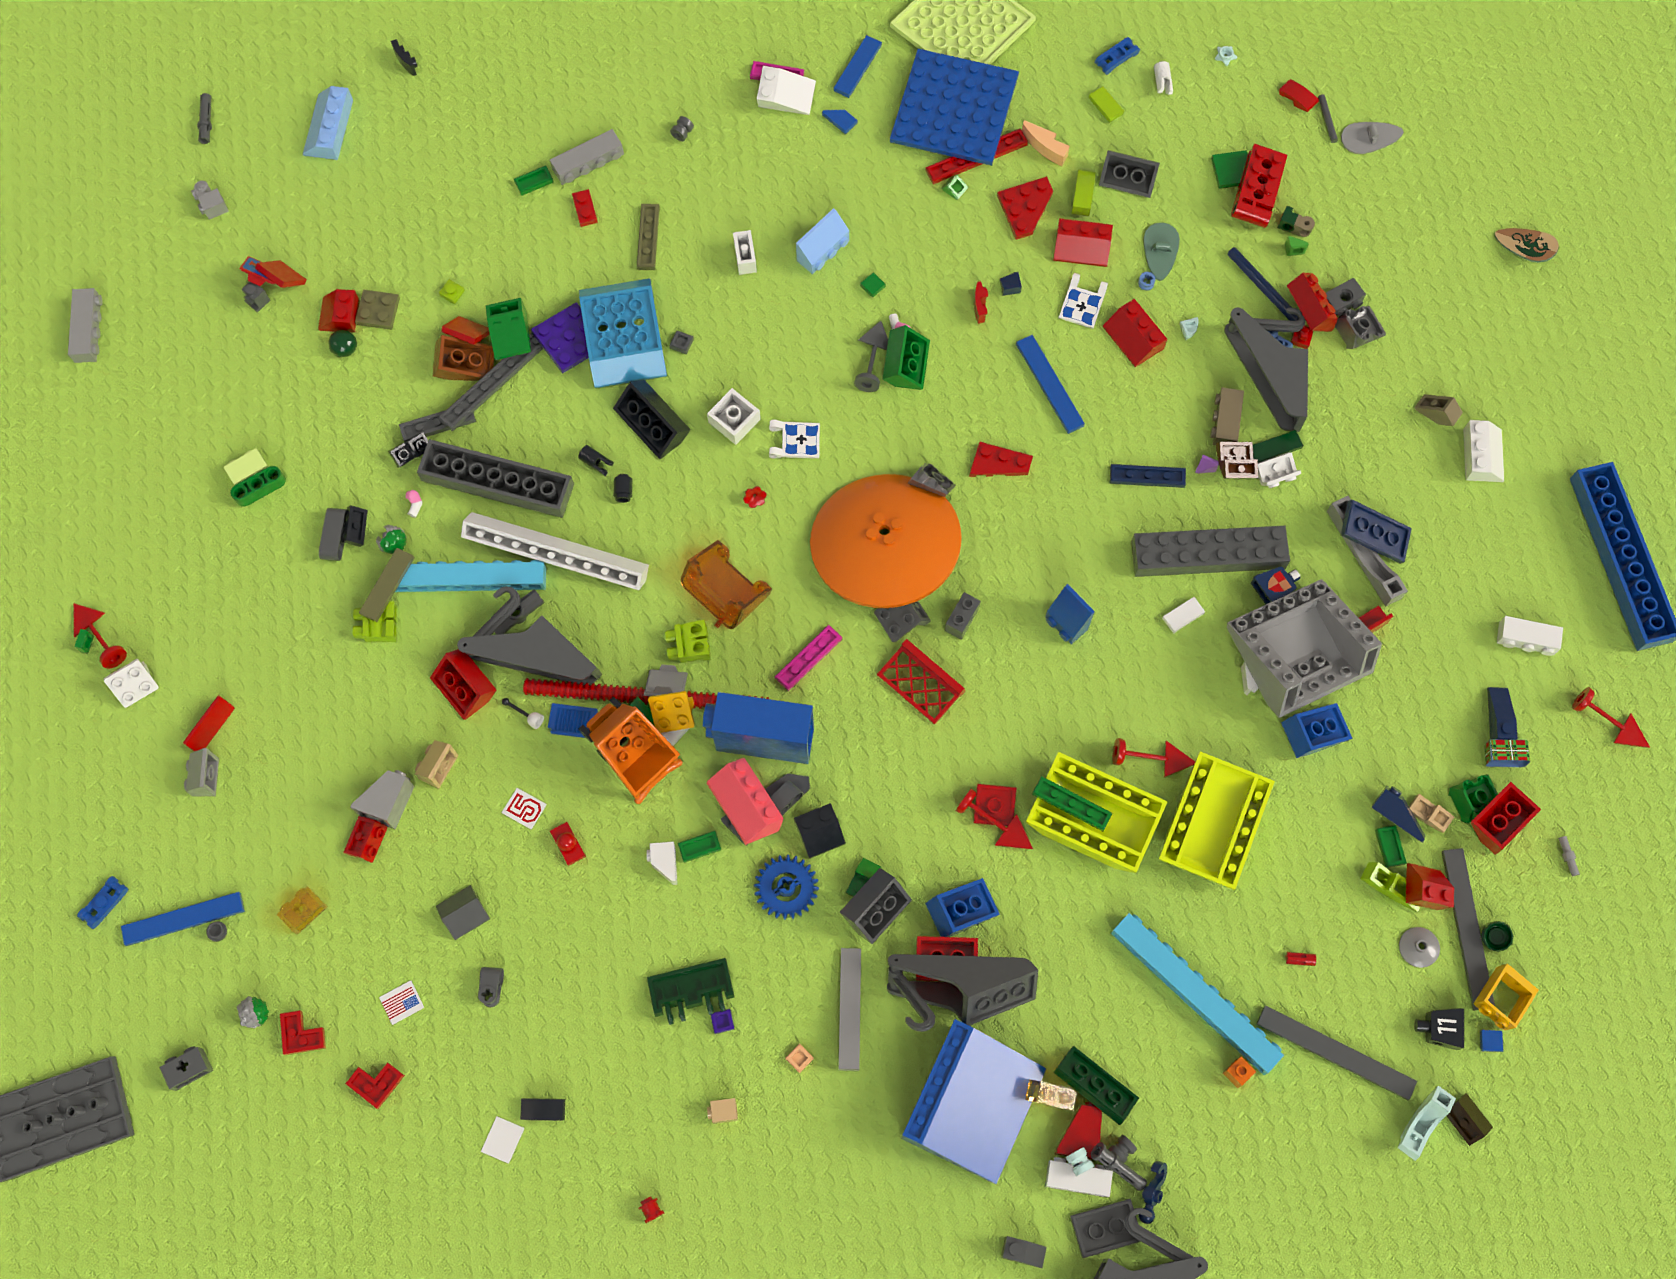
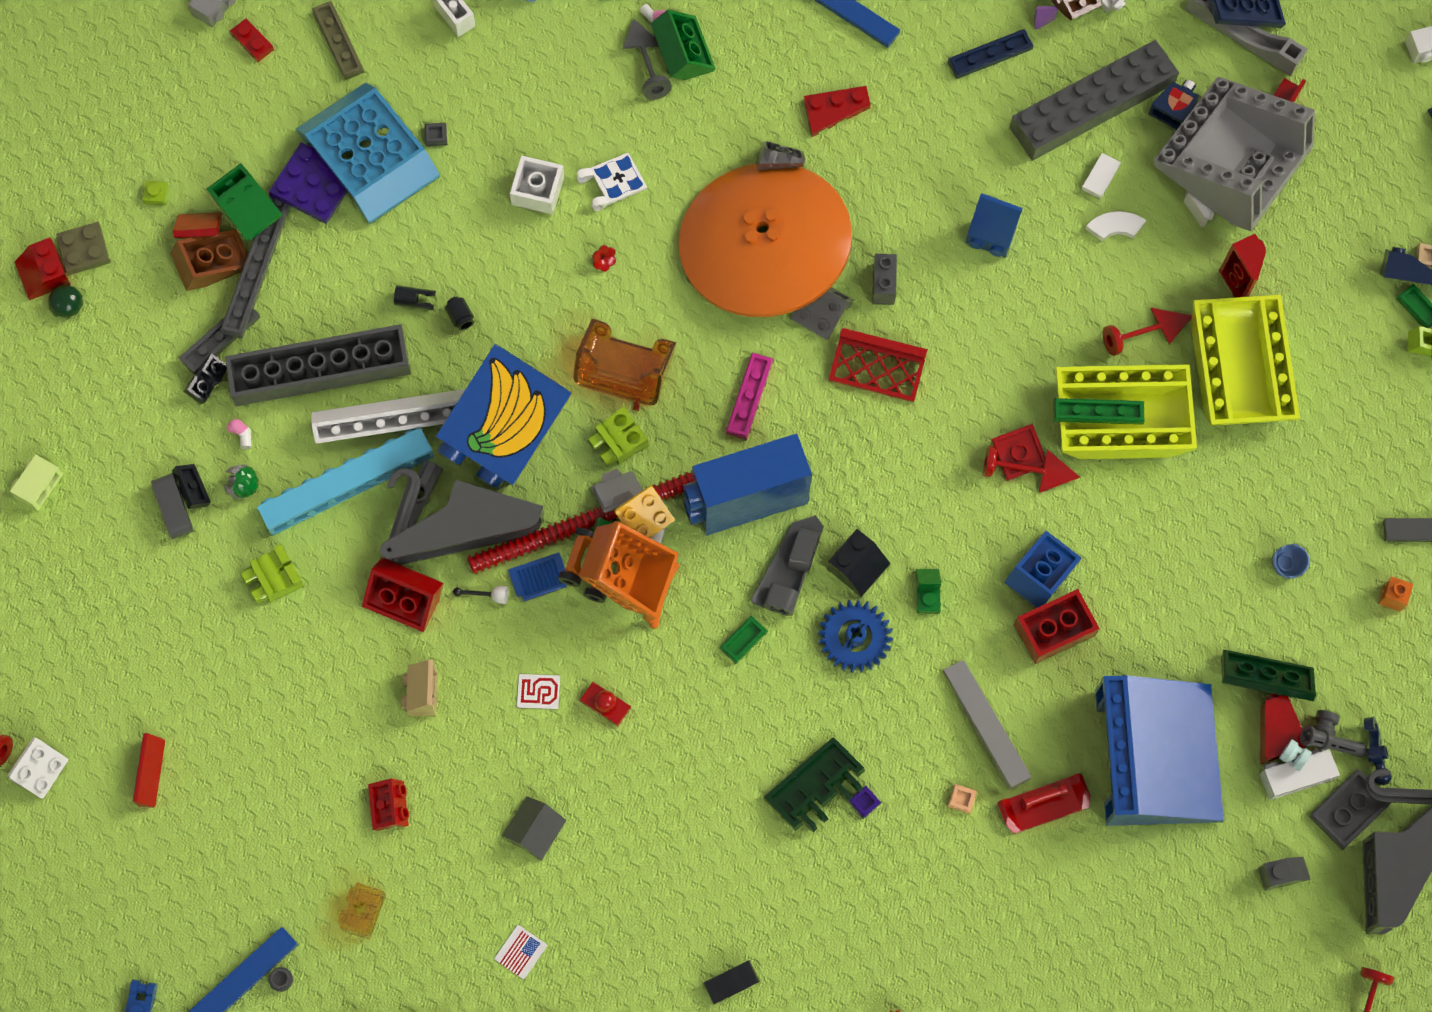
camera: 30 degrees left, 0 degrees up
light grey slope [184,748,219,796] -> none
green beam [230,466,286,507] -> none
light grey slope [350,770,415,830] -> none
olive tile [359,548,415,622] -> none
dark grey piece [478,967,504,1008] -> none
green tile [514,165,554,196] -> none
black slope [613,379,691,459] -> none
white slope [647,842,677,885] -> none
coral slope [707,758,784,845] -> none
tan brick [707,1098,738,1124] -> none
dark grey brick [840,868,912,944] -> none
dark grey piece [887,954,1038,1032] -> none
clear yellow brick [1025,1079,1077,1111] -> none
medium azure brick [1111,913,1284,1075] -> none
blue slope [1281,703,1353,758] -> none
red piece [1285,952,1316,966] -> none
none -> brick [436,343,572,489]
none -> red piece [998,773,1091,834]
none -> white tile [1085,211,1147,242]
none -> red slope [1219,234,1266,298]
none -> medium blue hair [1272,544,1310,579]

